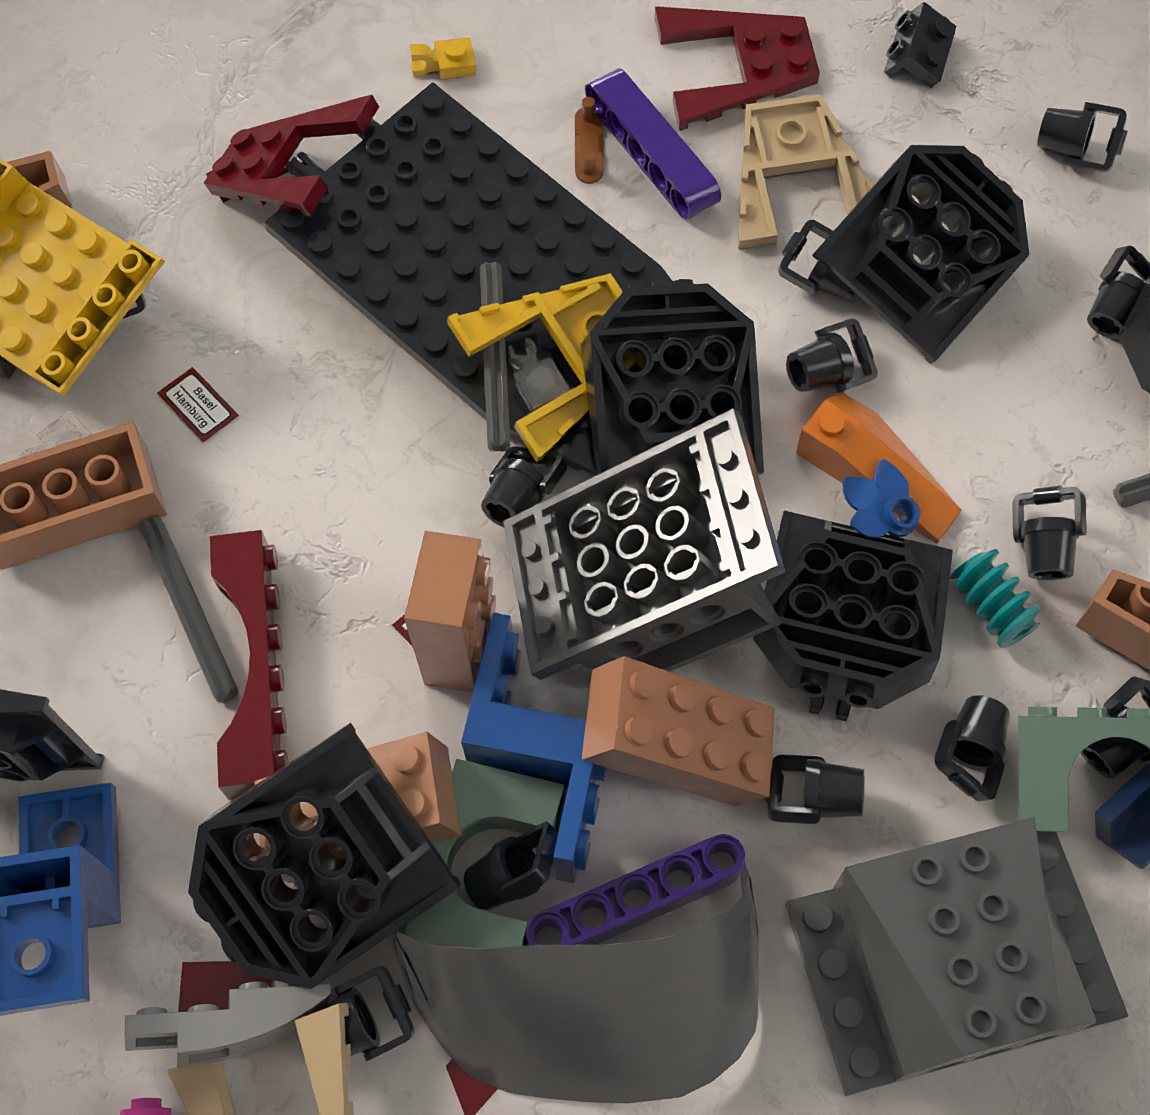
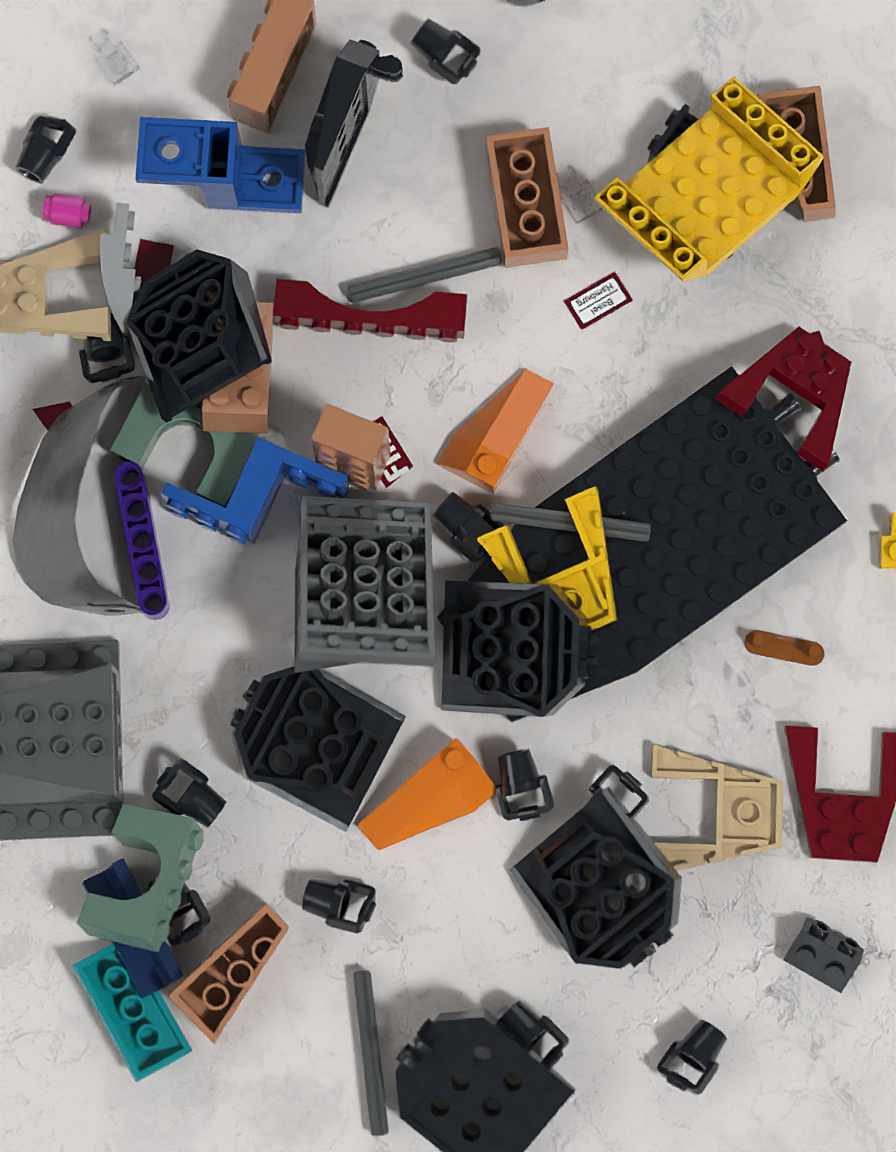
camera: 100 degrees right, 15 degrees up
black piece [463,821,559,910] -> none
clear plate [508,338,570,413] -> none
nougat brick [582,656,775,806] -> none
dark purple beam [585,68,721,220] -> none
black piece [764,754,865,824] -> none
blue plate [842,458,920,538] -> none
teal piece [950,549,1042,649] -> none
none -> orange wedge [437,369,554,494]

